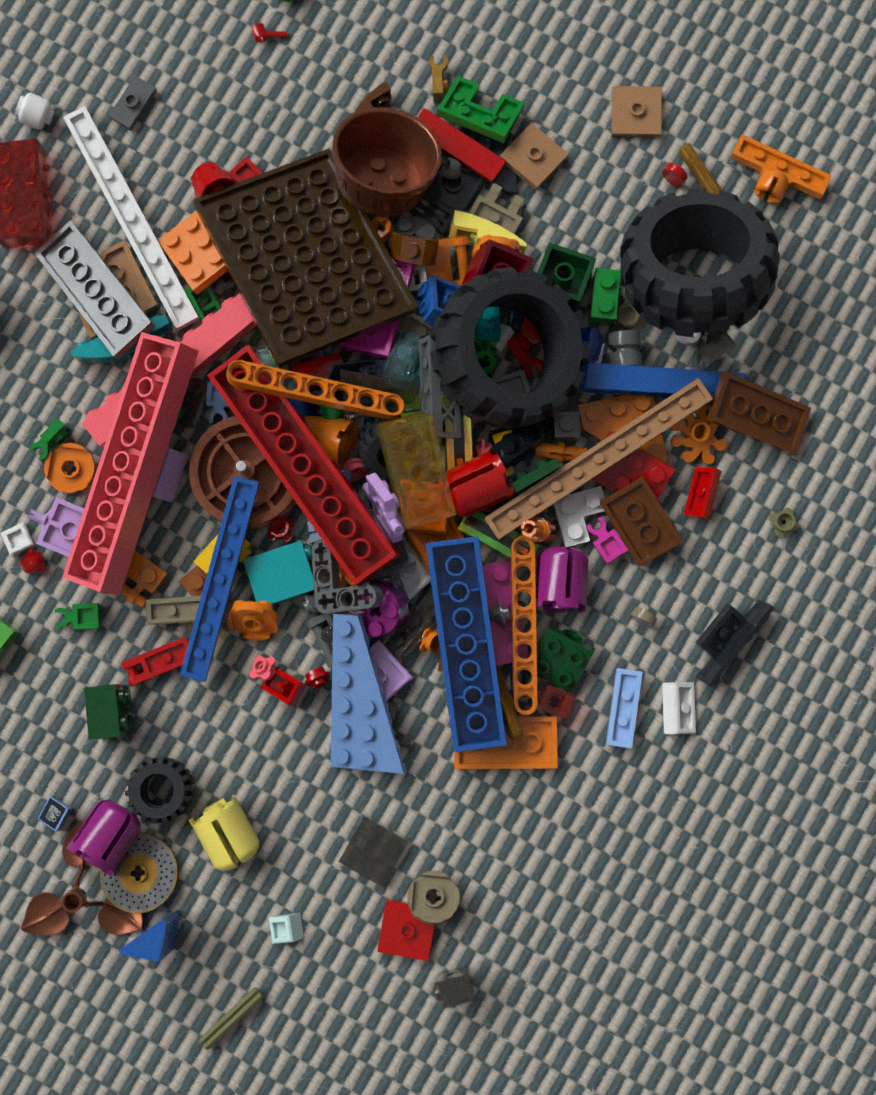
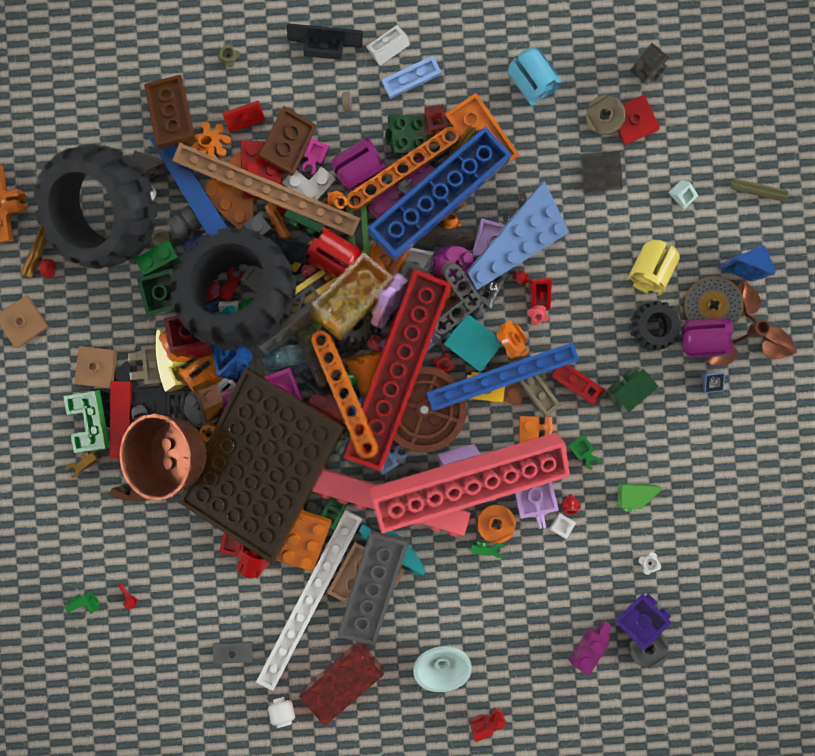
camera: 130 degrees left, 5 degrees up
none -> medium azure cylinder [508,48,563,106]

